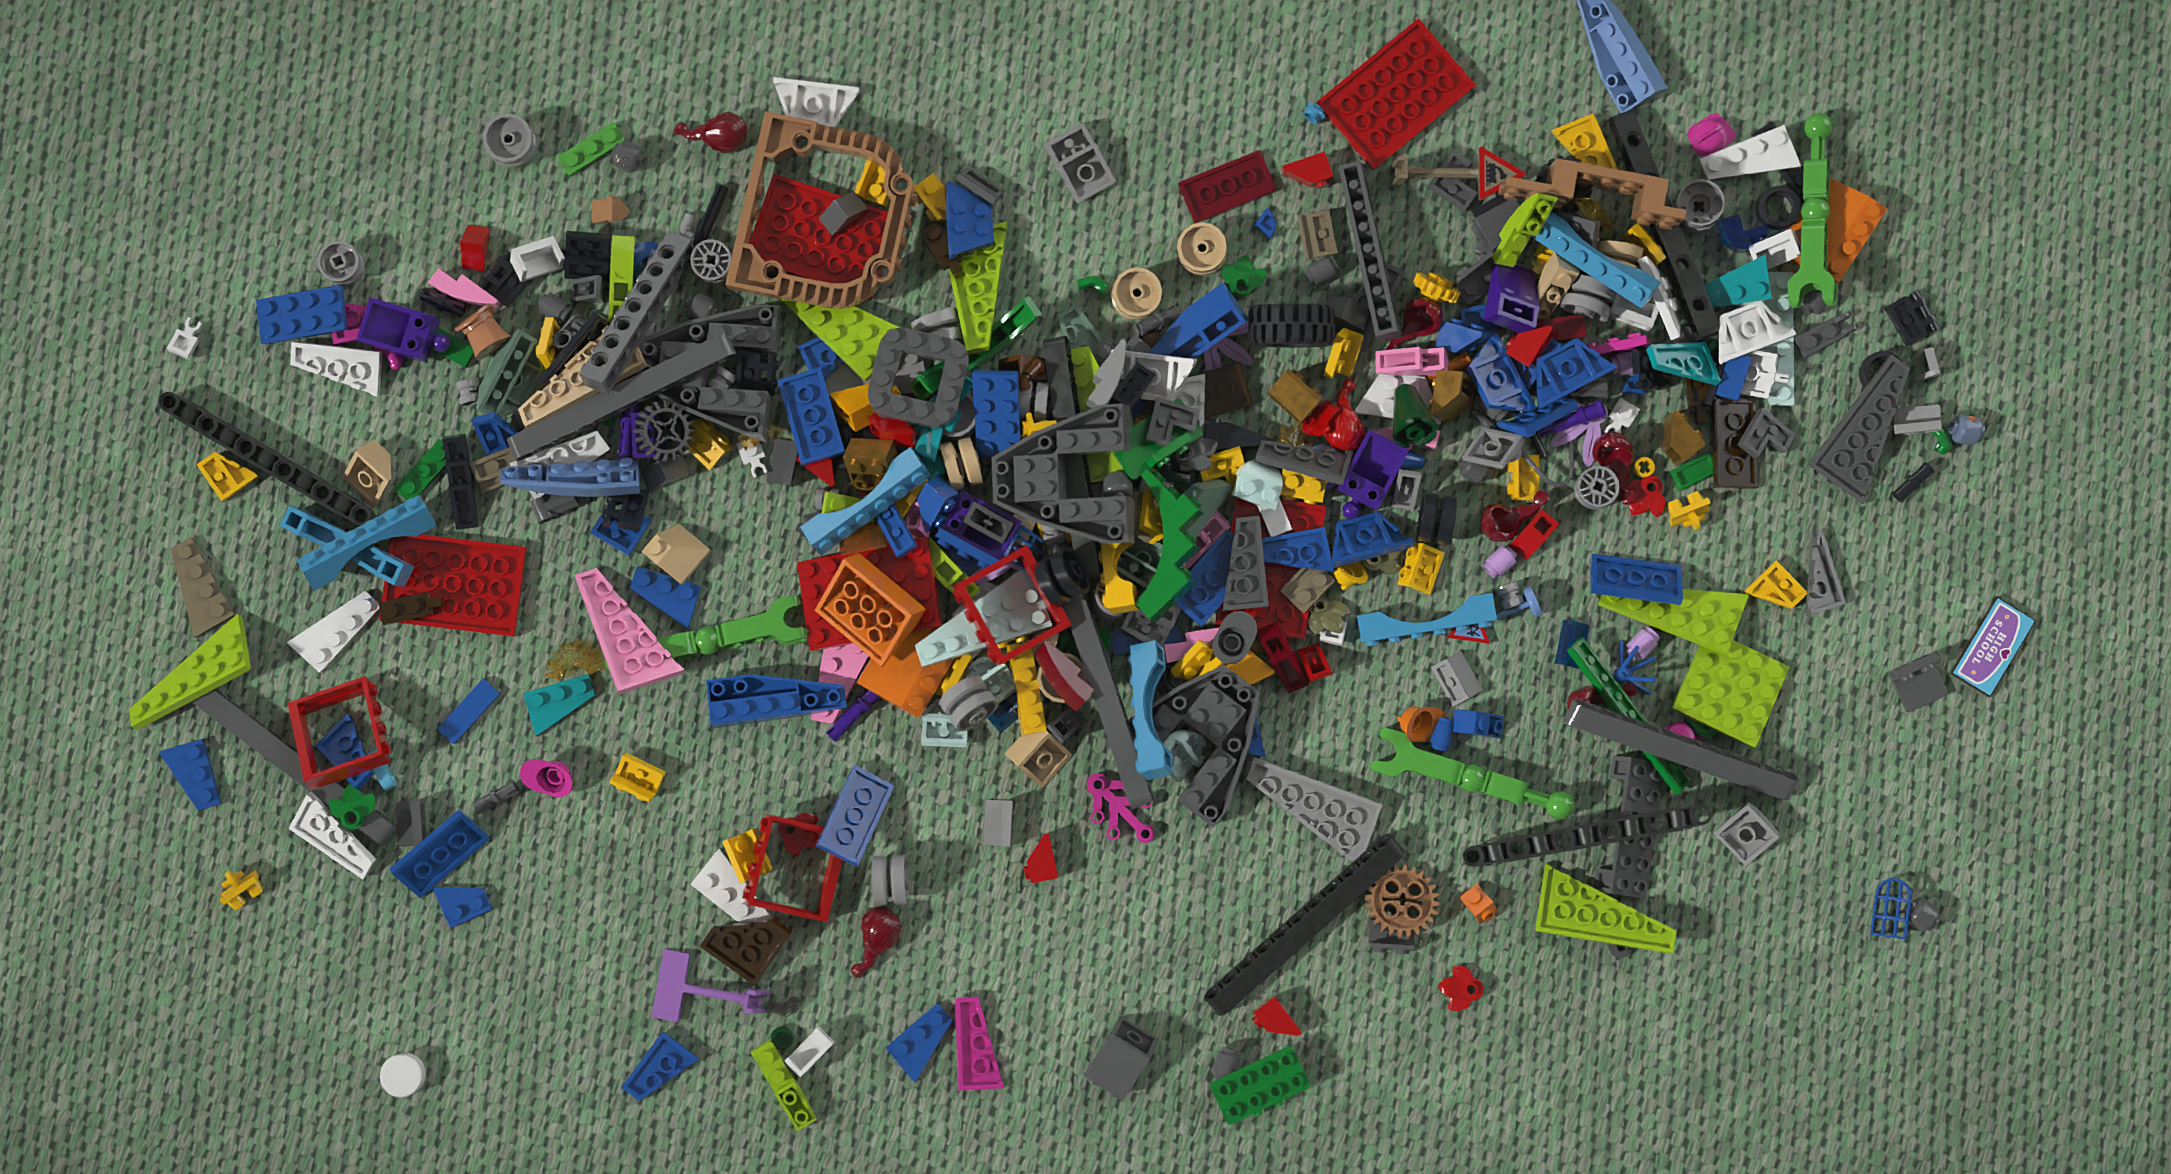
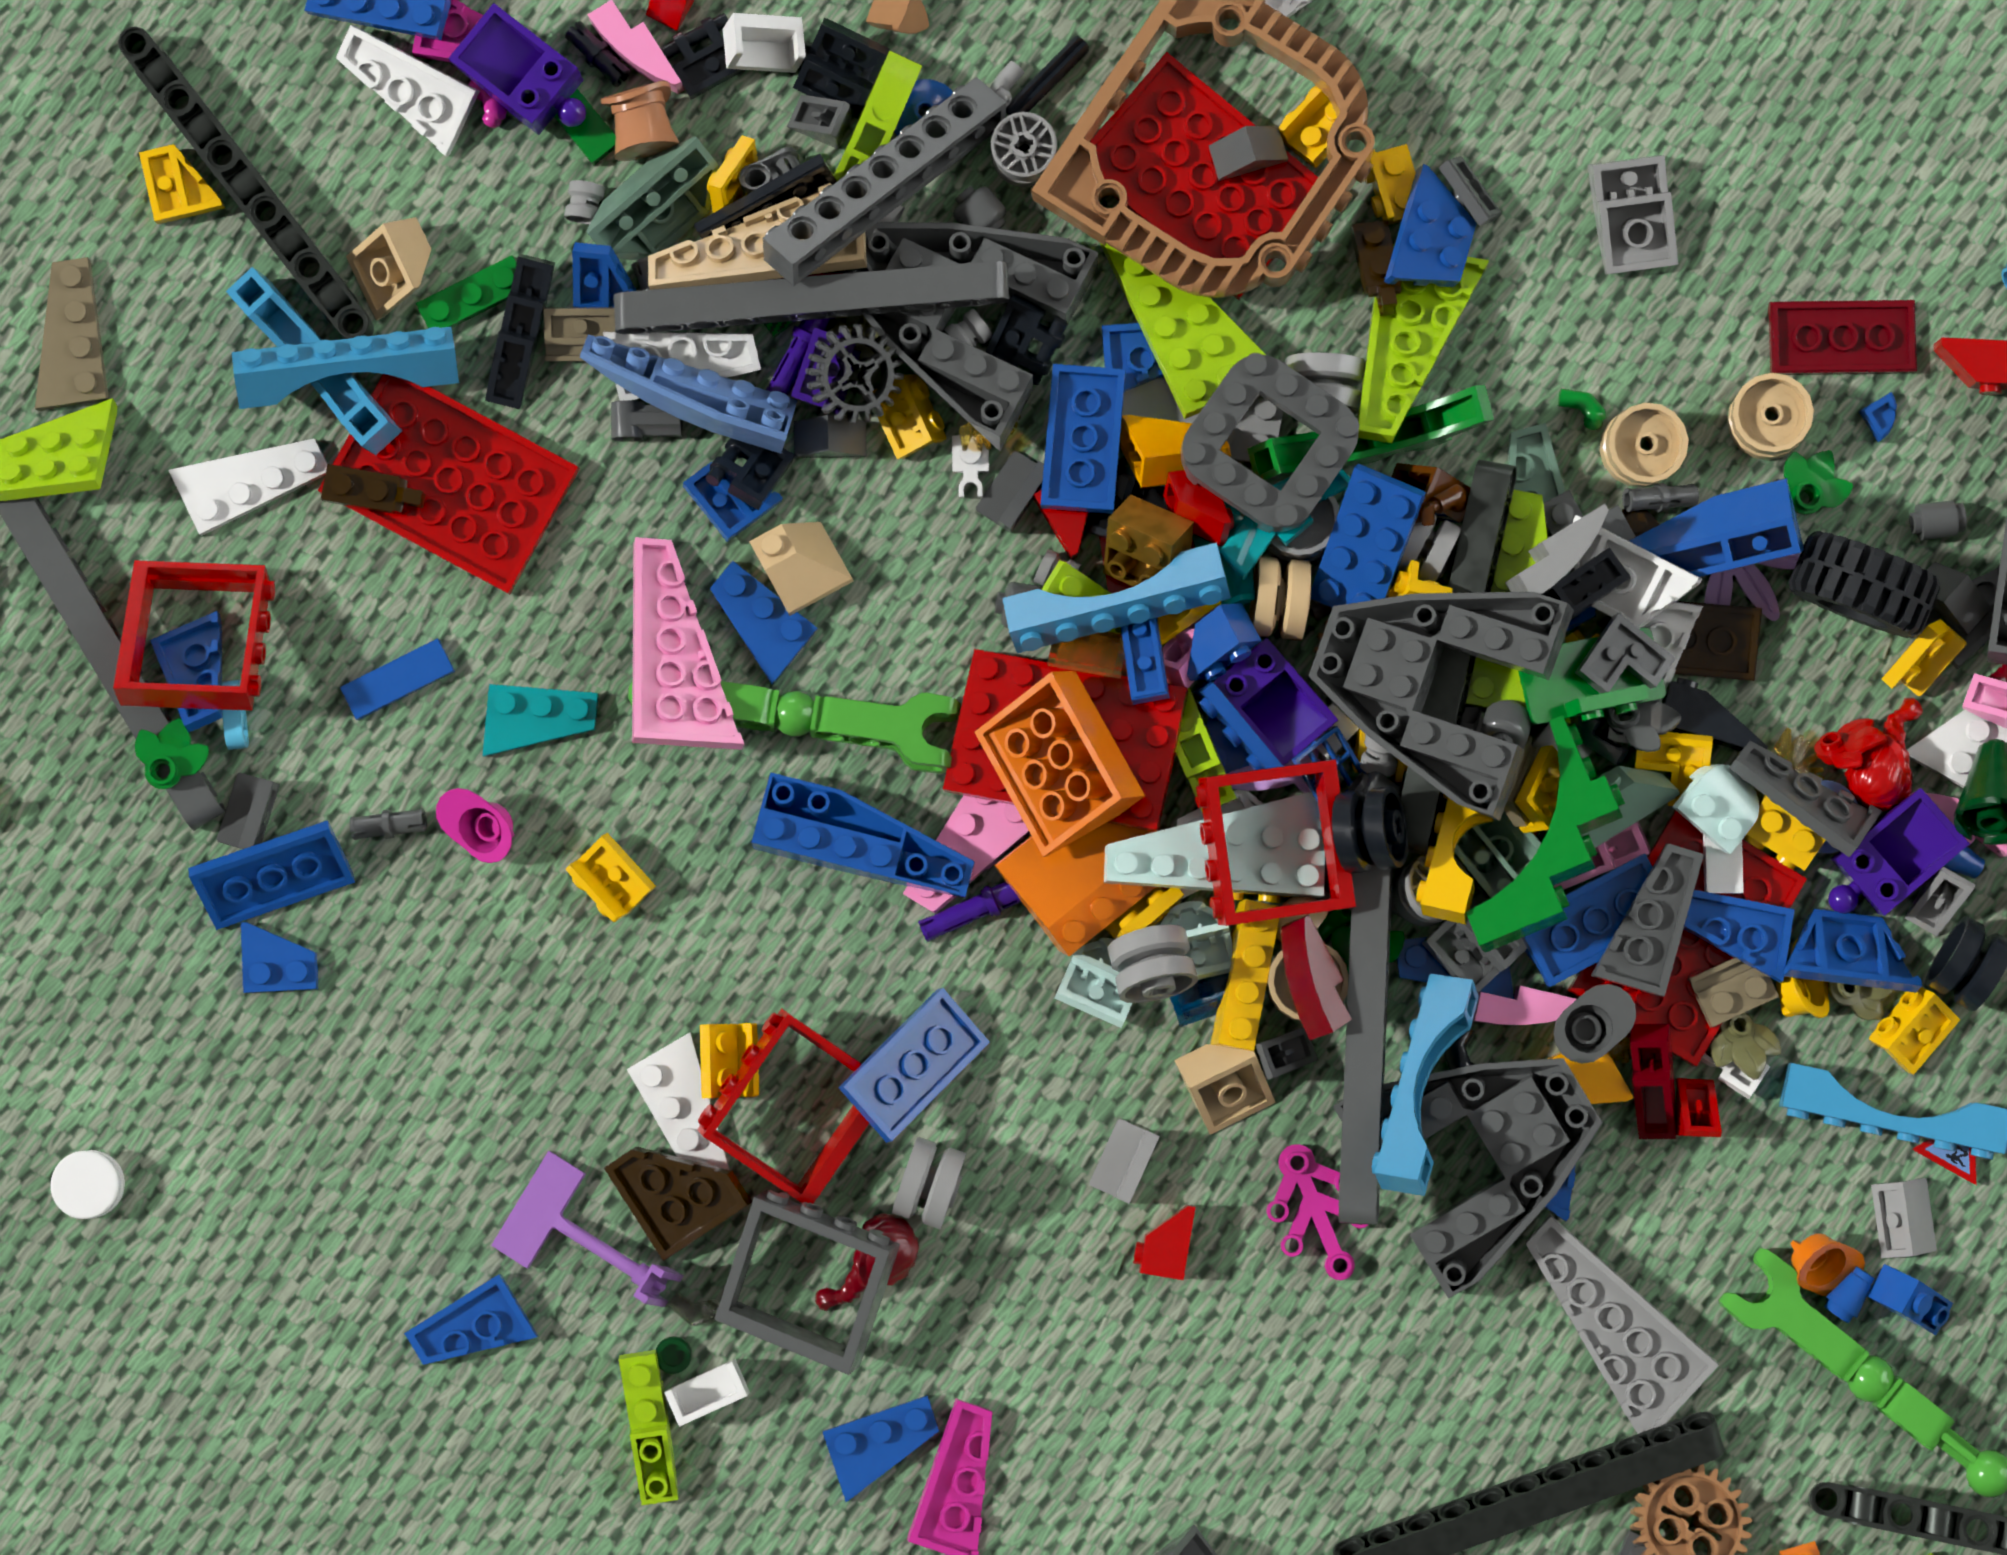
camera: 25 degrees right, 0 degrees up
white wing [289,791,376,879] -> none
dark grey brick [538,292,573,324] -> none
clear yellow hair [544,641,605,680] -> none
red plate [778,813,819,857] -> none
dark grey slope [963,502,1013,544] -> none
light aqua slope [1163,730,1206,782] -> none
yellow bracket [1170,640,1224,681] -> none
pearl gold slope [1267,369,1321,424] -> none
dark tan plate [1297,210,1338,261] -> none
none -> dark grey window [715,1190,900,1375]

